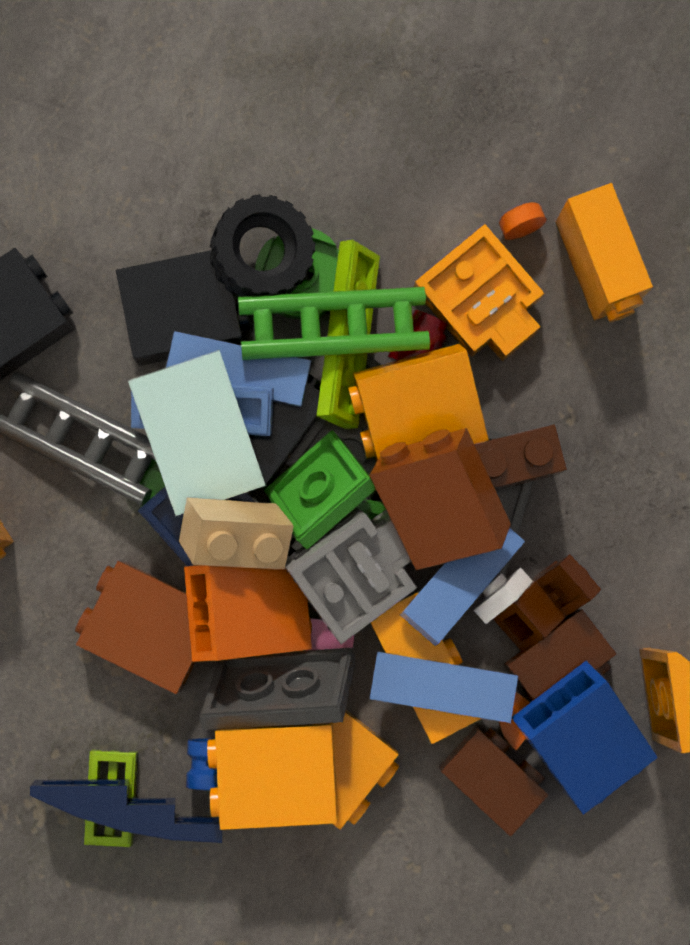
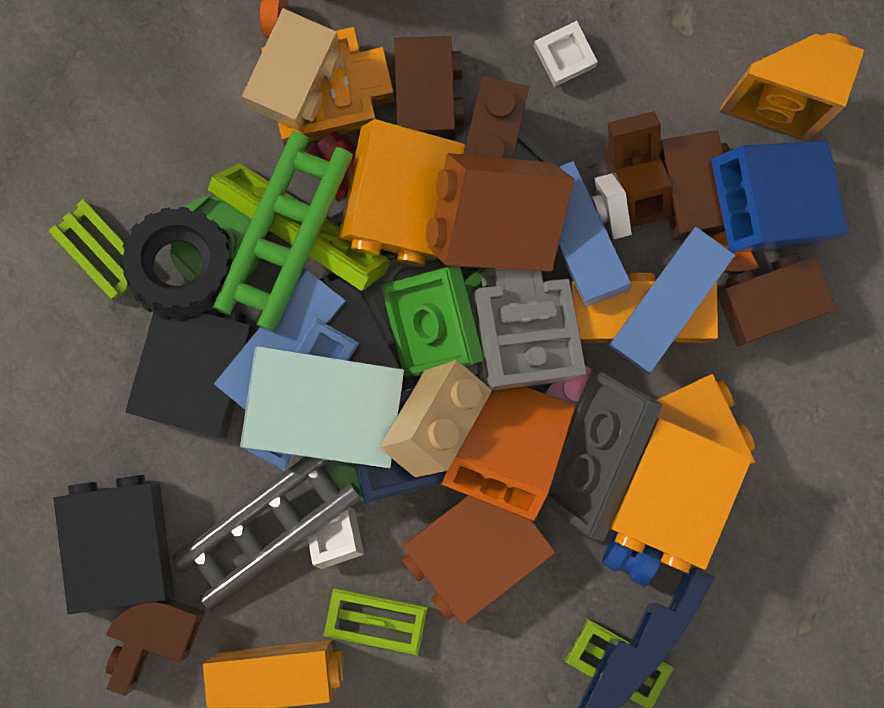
camera: 65 degrees left, 0 degrees up
none -> lime tile [48,199,129,301]
none -> tan brick [242,8,343,132]
none -> white plate [308,507,364,569]
none -> lime tile [324,587,428,655]
none -> reddish brown brick [394,36,464,140]
none -> white plate [534,21,598,87]

